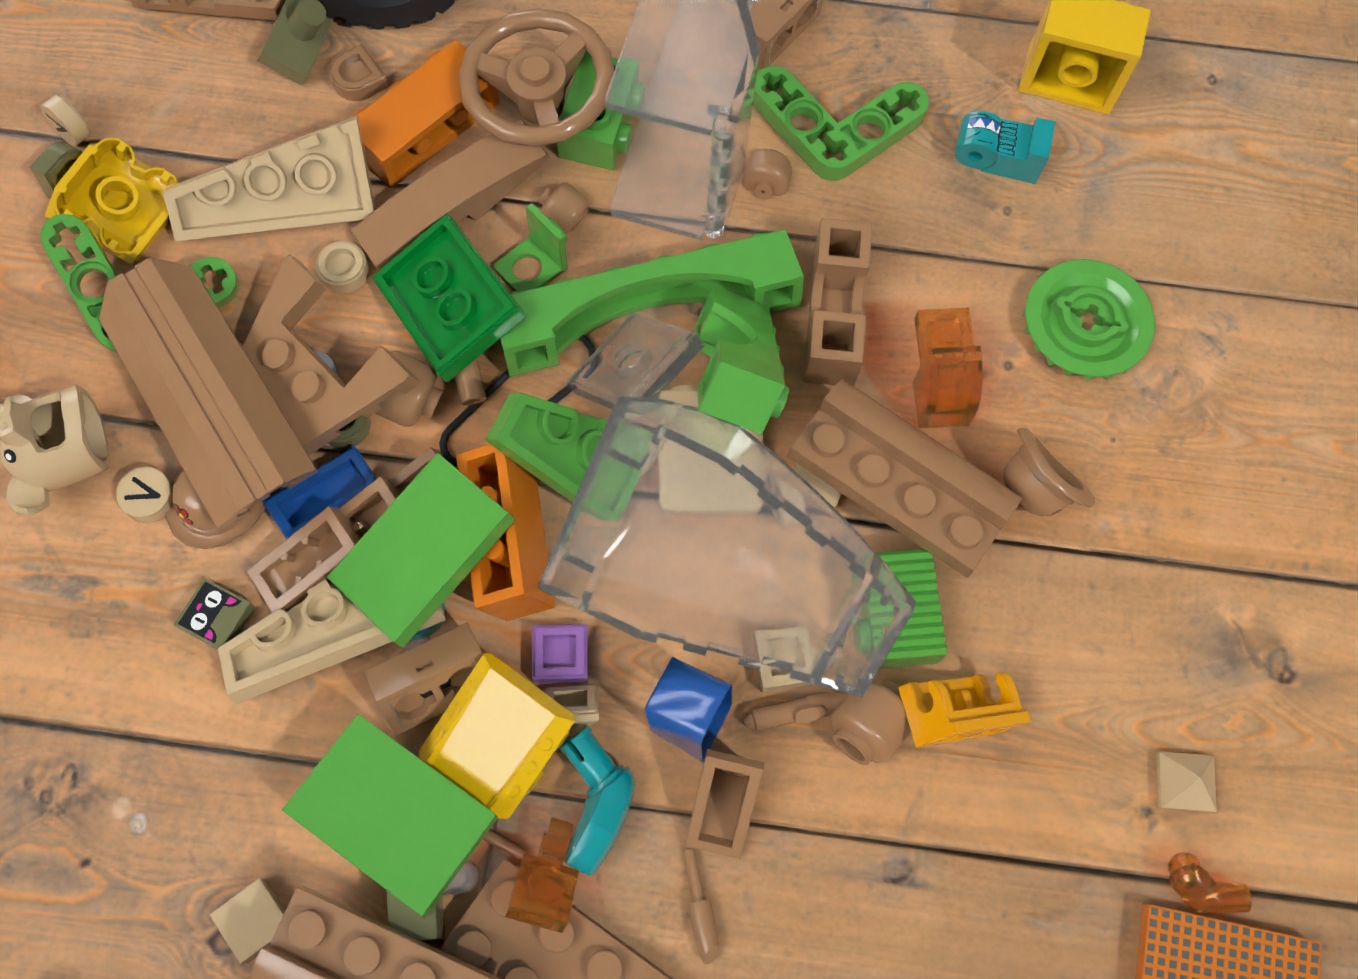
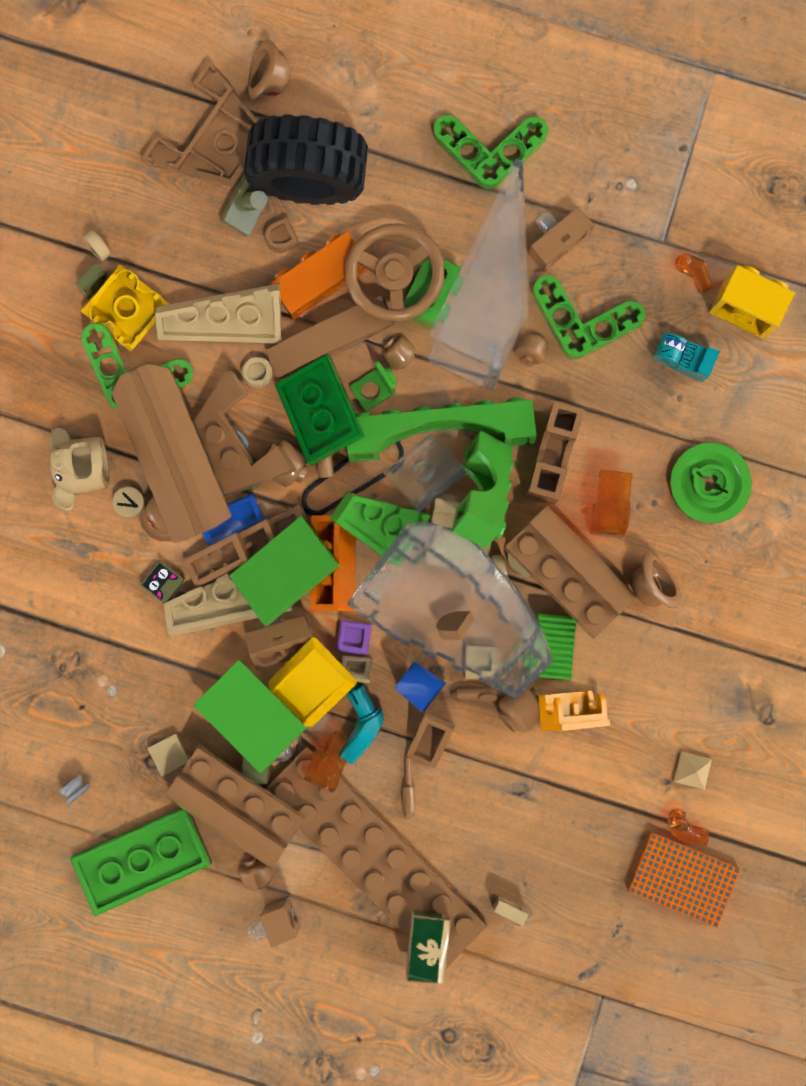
camera: 15 degrees right, 15 degrees up
none -> medium nougat tile [436,611,474,640]
none -> clear orange arm [675,253,713,293]

